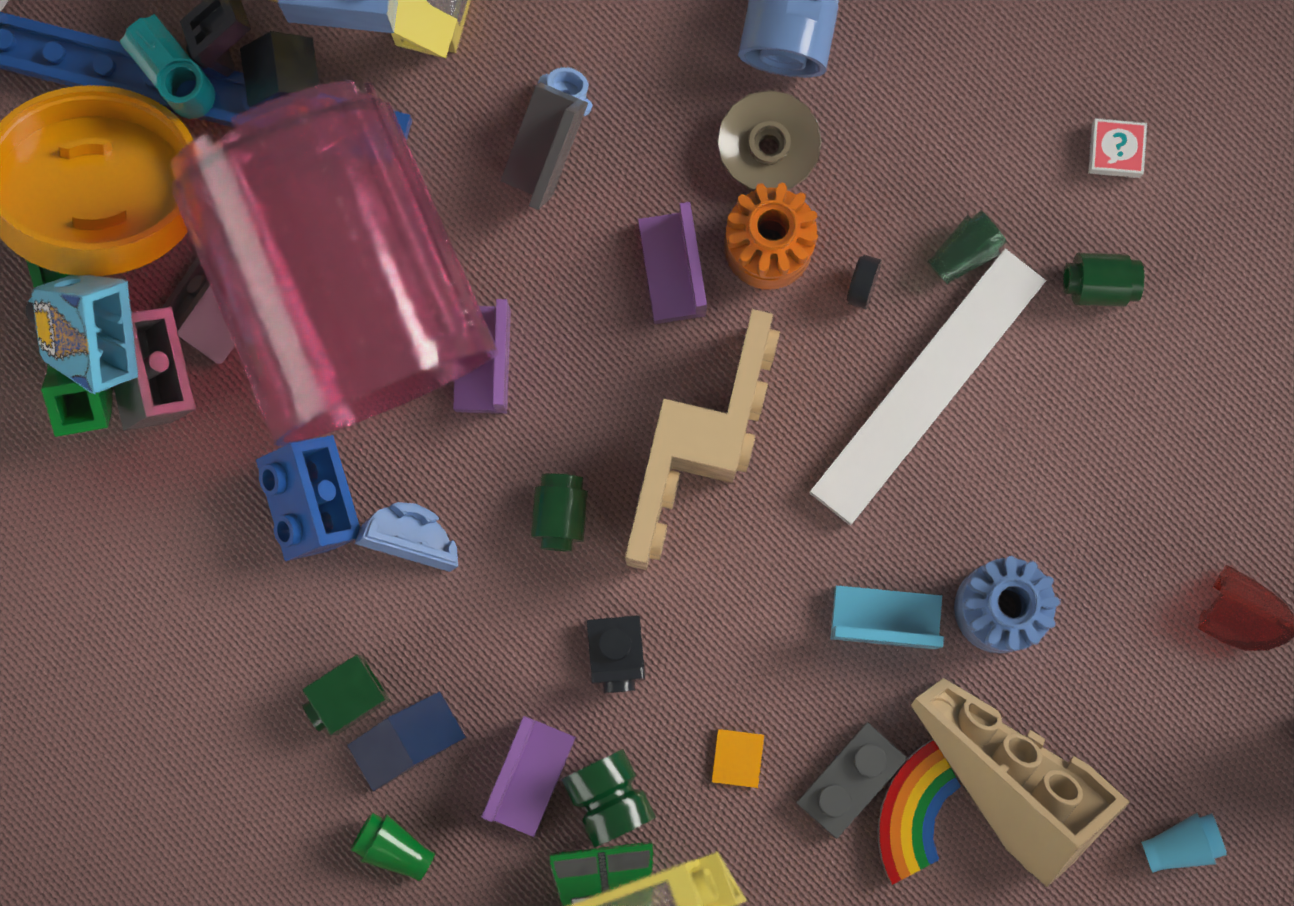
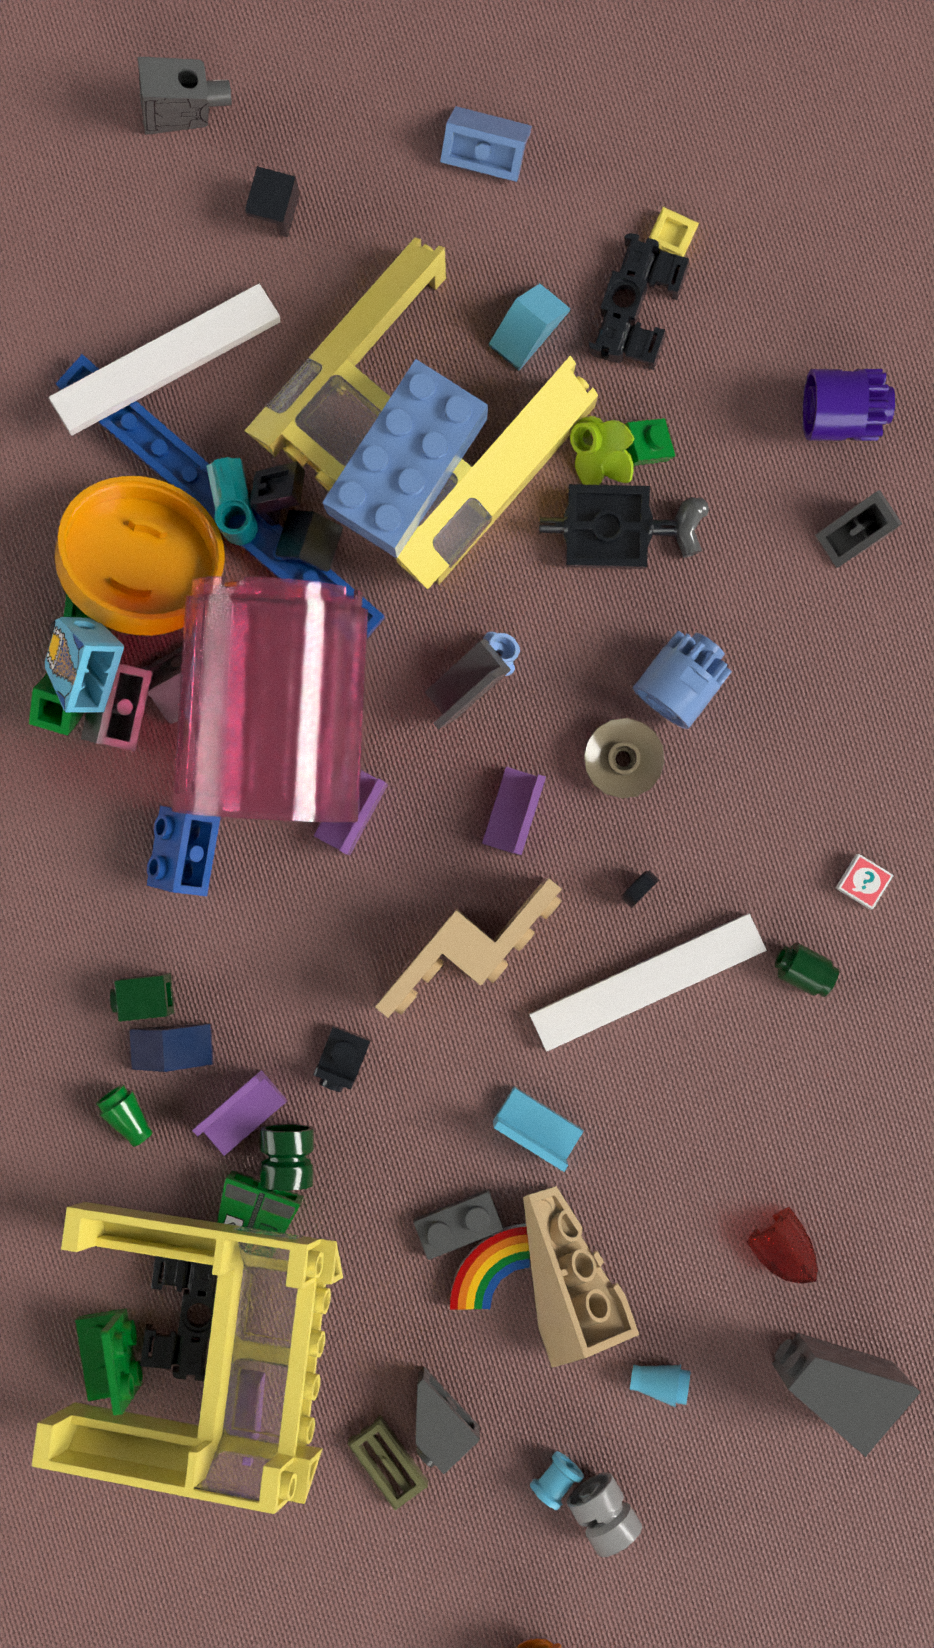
camera: 25 degrees right, 5 degrees up
medium blue tile [355,502,458,572] -> none
dark green brick [531,473,588,552] -> none
light orange piece [712,729,764,788] -> none
orange gear [724,182,818,290] -> none
clear green cone [927,210,1007,285] -> none
medium blue gear [954,556,1060,654] -> none

